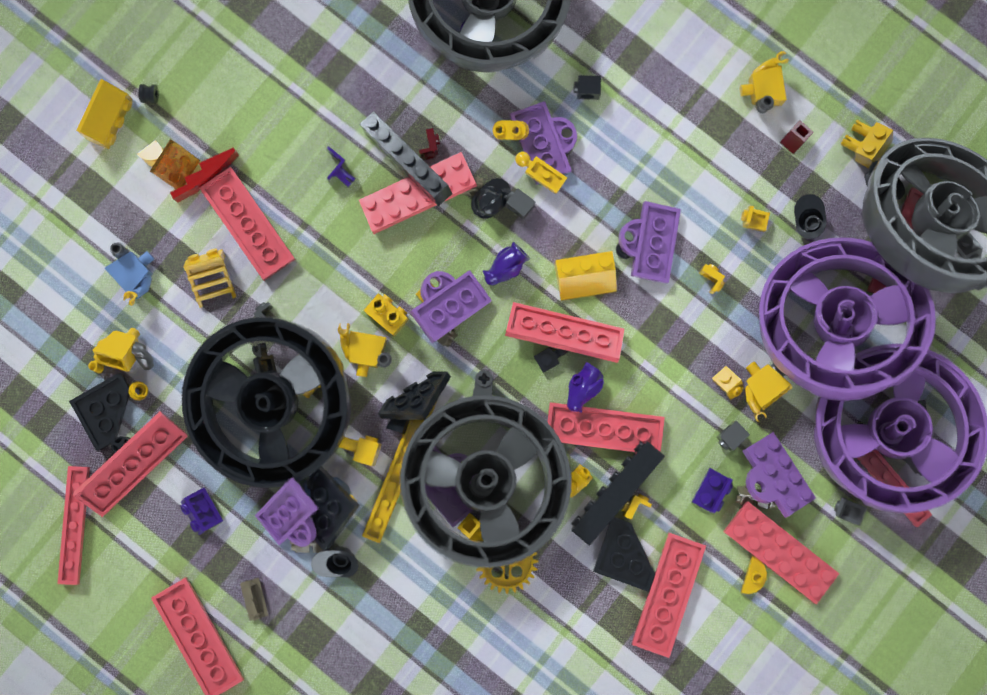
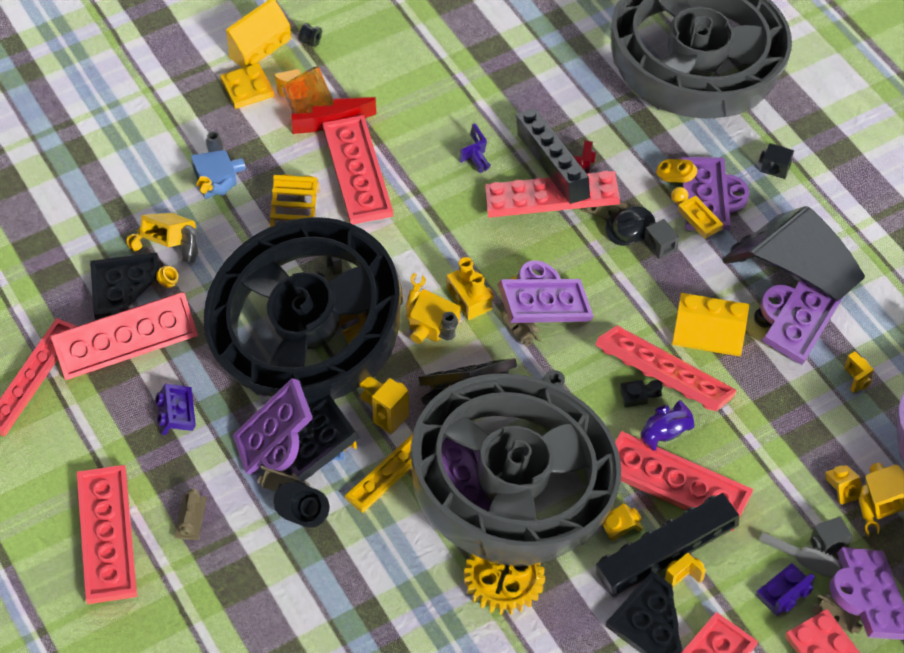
camera: 25 degrees right, 30 degrees down
dark purple animal [483,242,530,286] -> none
none -> yellow plate [220,63,274,109]
none -> panel [722,206,865,301]
none -> light grey piece [759,532,843,578]

